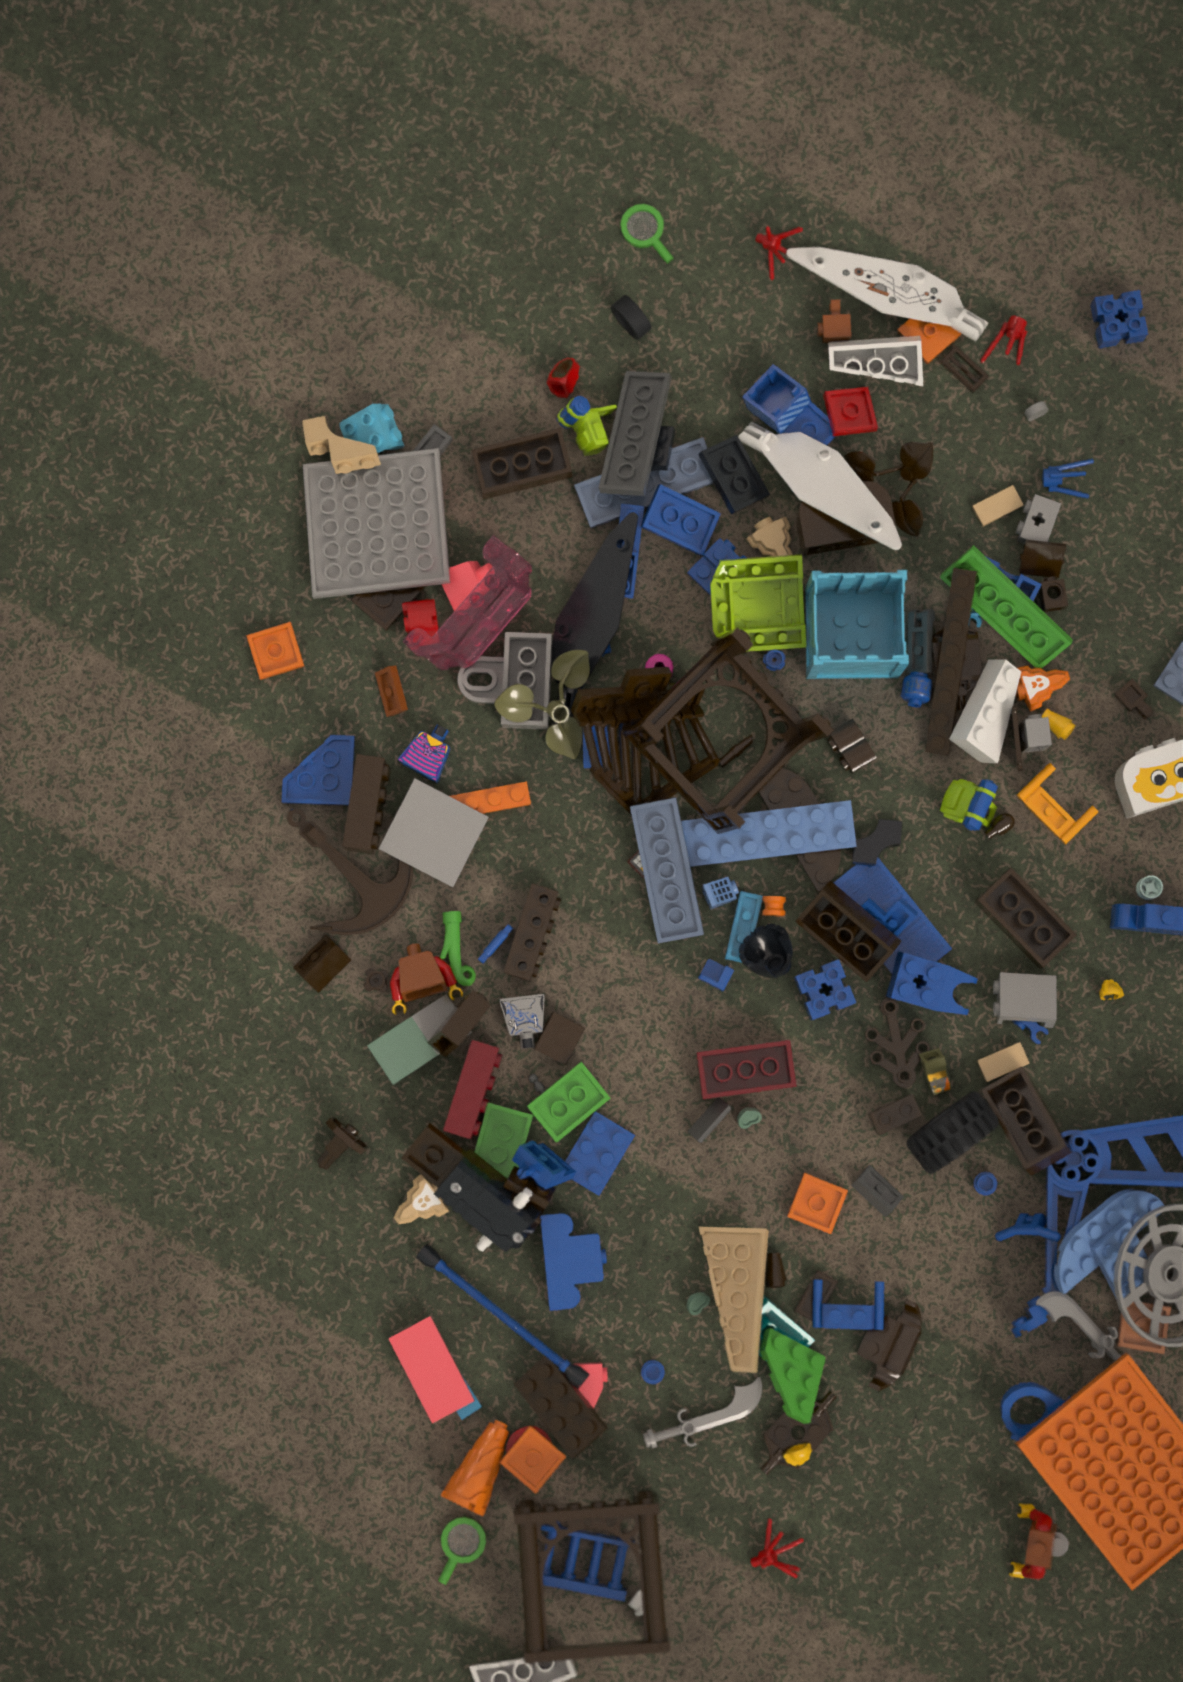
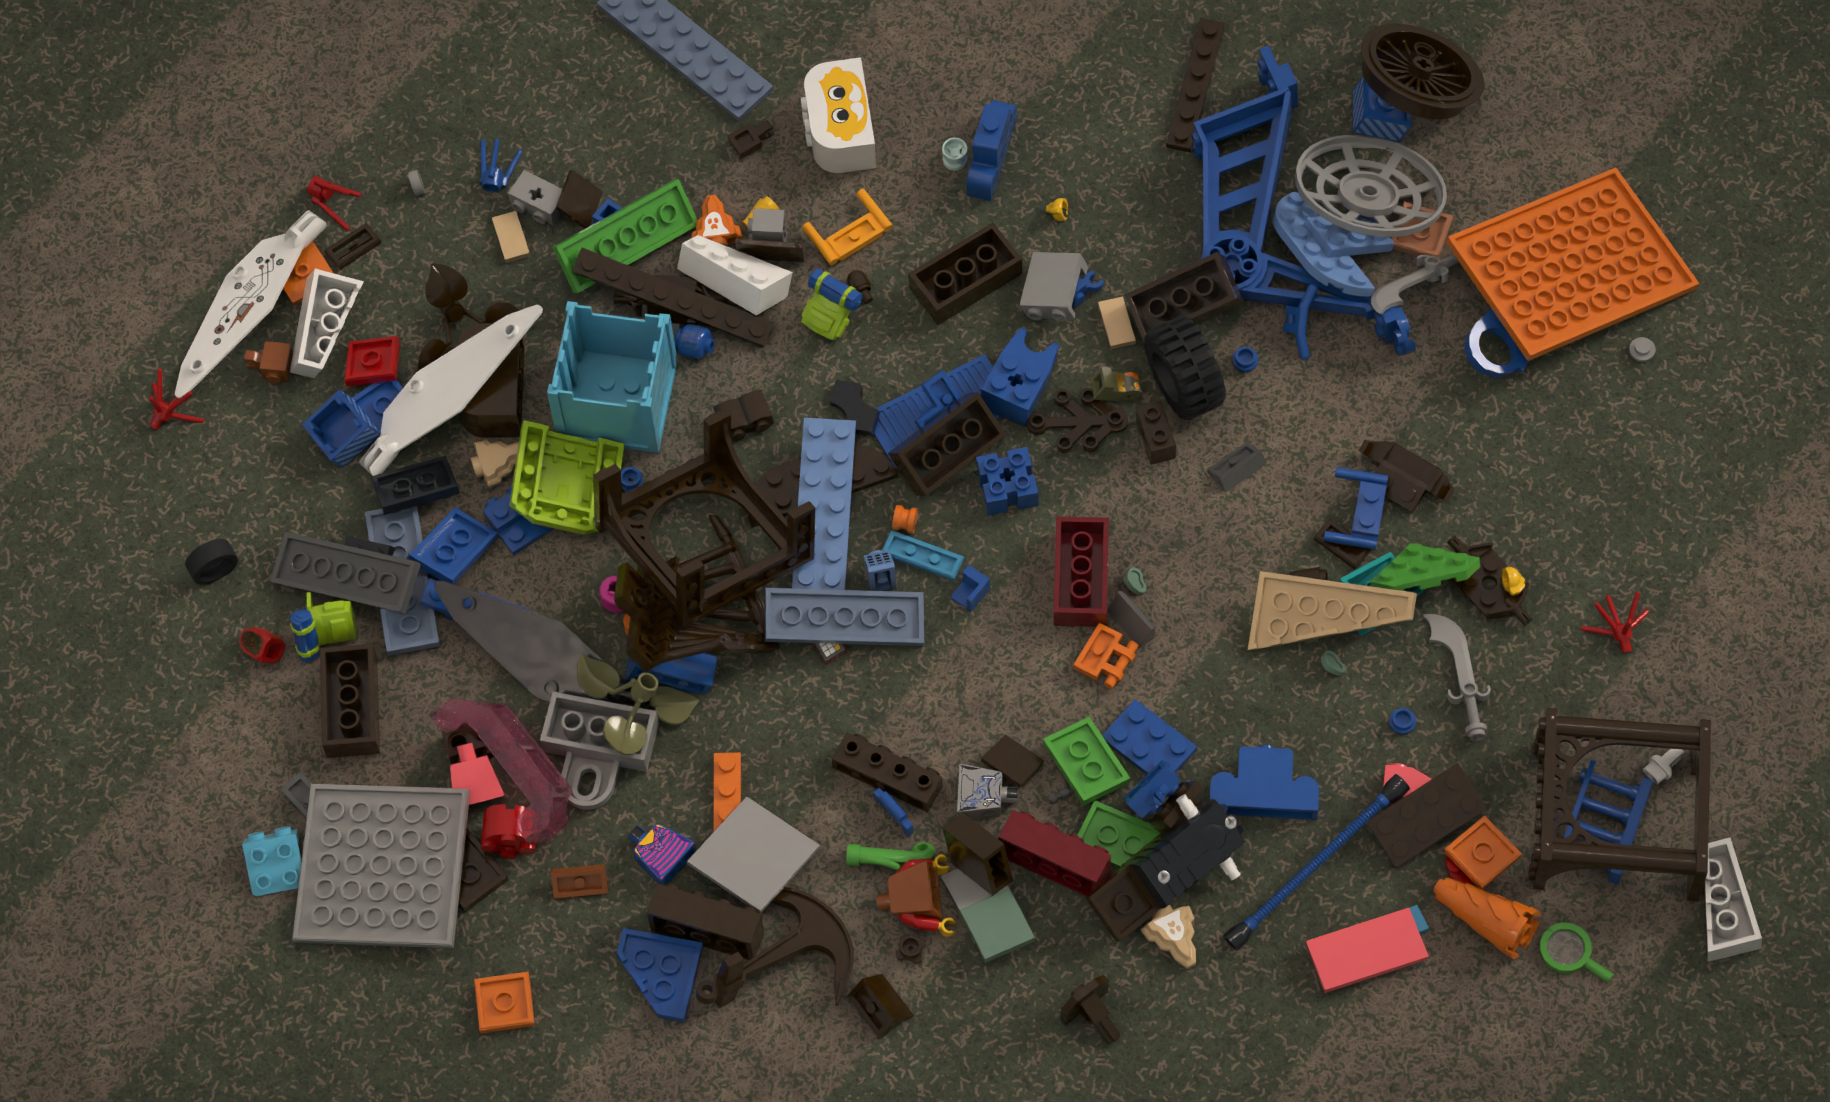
camera: 75 degrees left, 20 degrees down
tan arch [302,416,381,474] -> none
piece [621,204,674,263] -> none
black hair [739,924,793,978] -> none
orange plate [787,1173,848,1234] -> none
torso [1009,1504,1057,1579] -> none
dark brown brick [1039,576,1068,612] -> none
blue brick [1090,290,1148,348] -> none
none -> orange plate [1073,623,1139,689]

